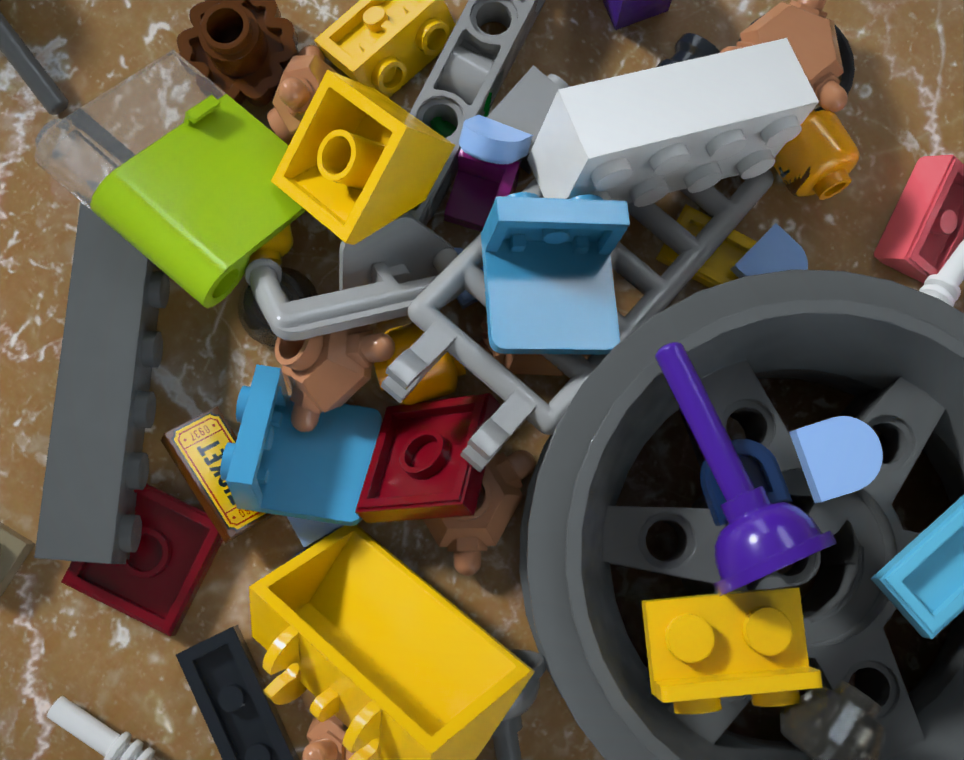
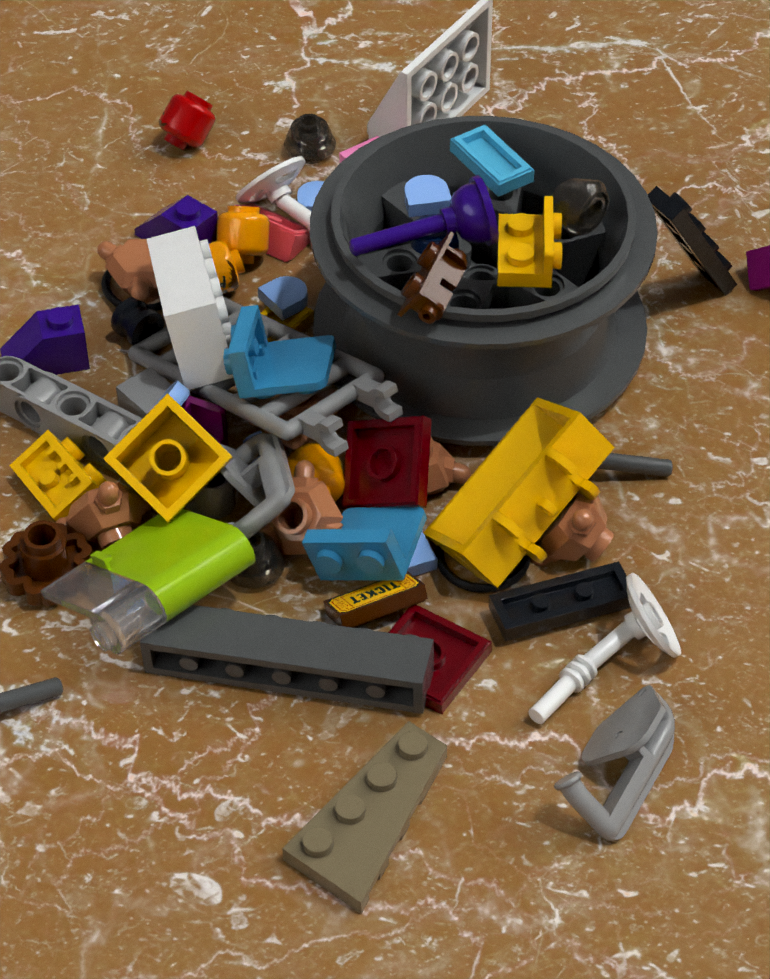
camera: 80 degrees left, 35 degrees down
none -> dark purple slope [134,195,218,243]
none -> light orange head [216,206,270,264]
none -> reddish brown hinge [397,231,468,324]

